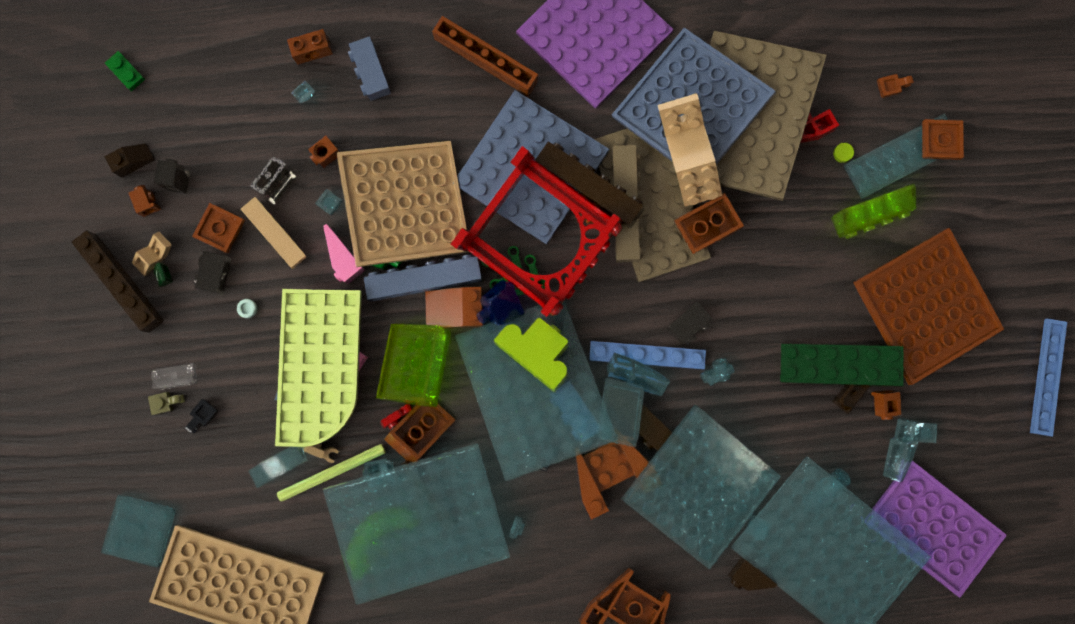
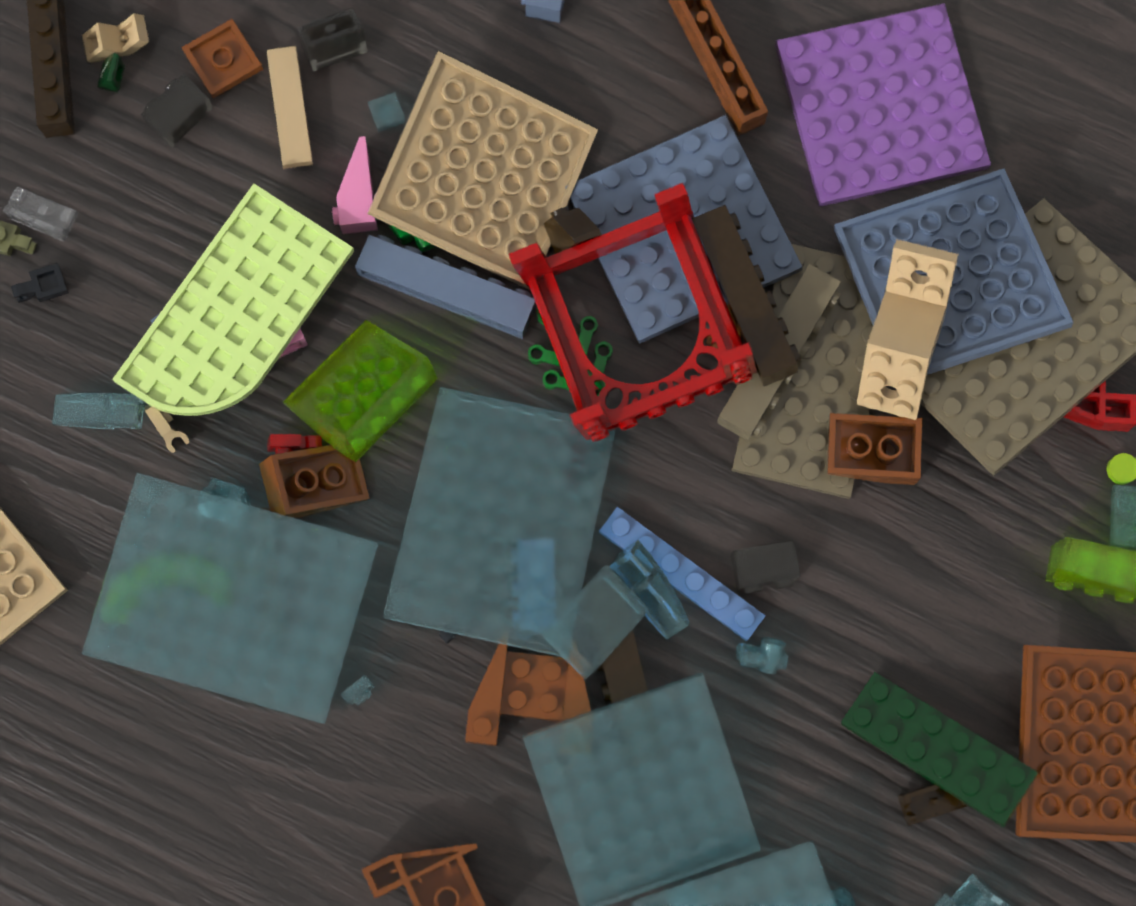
camera: 25 degrees right, 5 degrees down
light aqua tile [237,299,258,318] -> none
yellowish green axle [277,444,386,501] -> none
dark orange brick [308,136,339,168] -> none
dark orange slope [425,287,484,329] -> none
clear blue torso [476,280,525,325] -> none
lime brick [494,318,568,393] -> none
dark orange brick [871,390,901,420] -> none
none -> dark brown slope [543,207,602,254]

